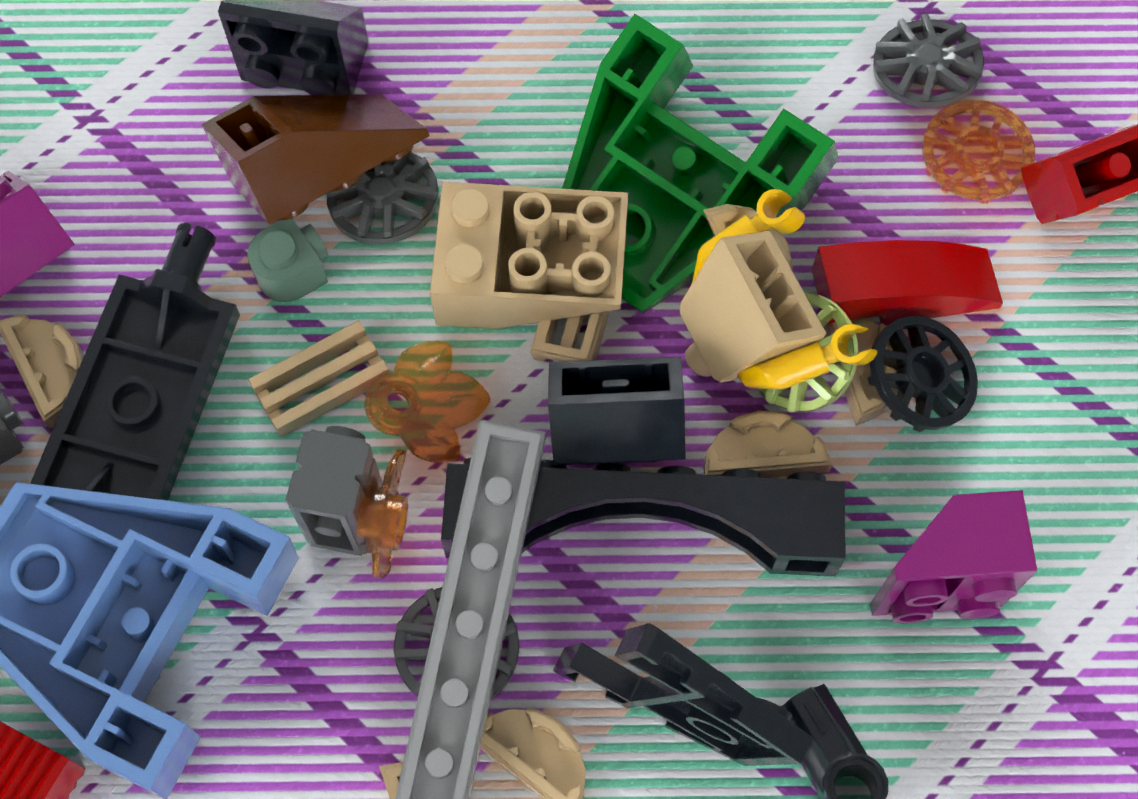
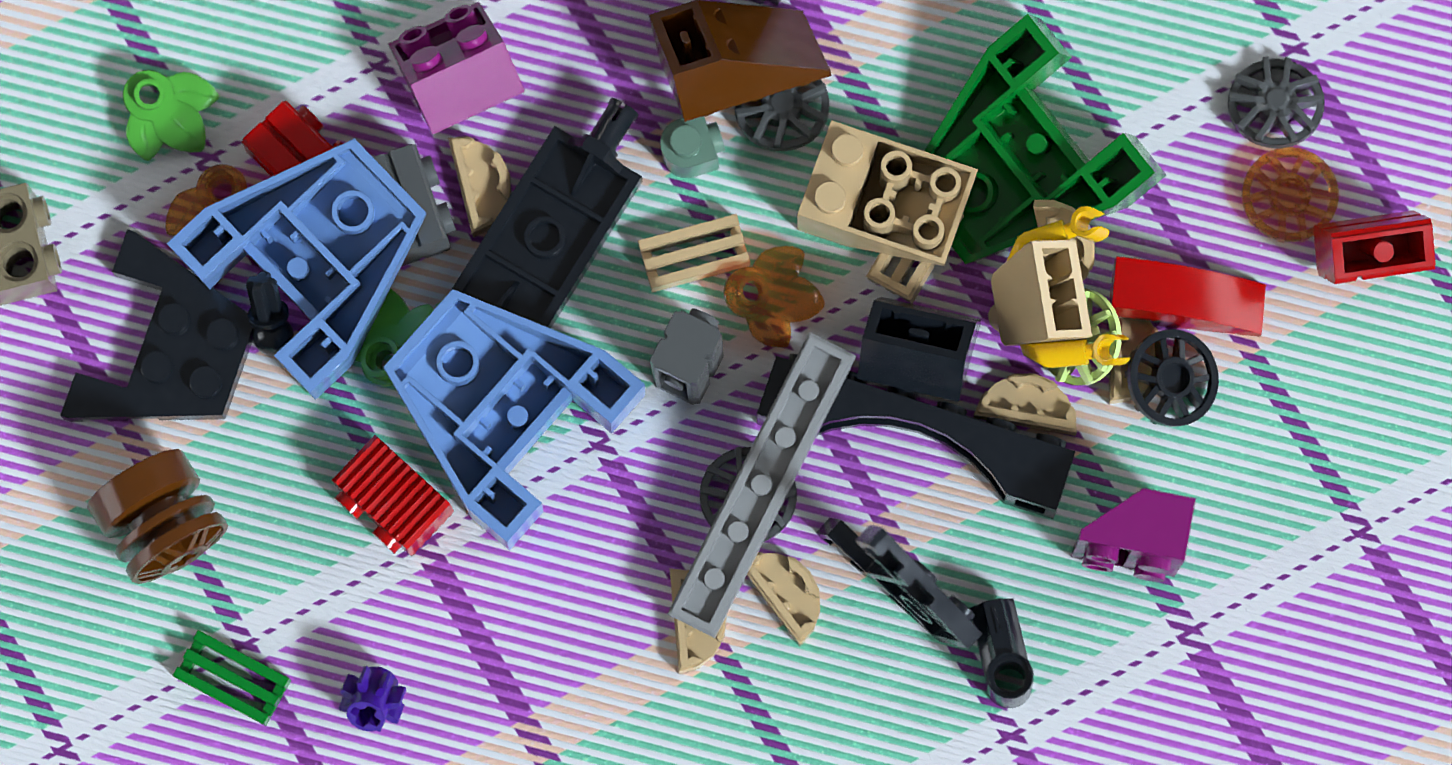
camera: 20 degrees right, 10 degrees up
clear orange plate [357,449,408,579] -> none

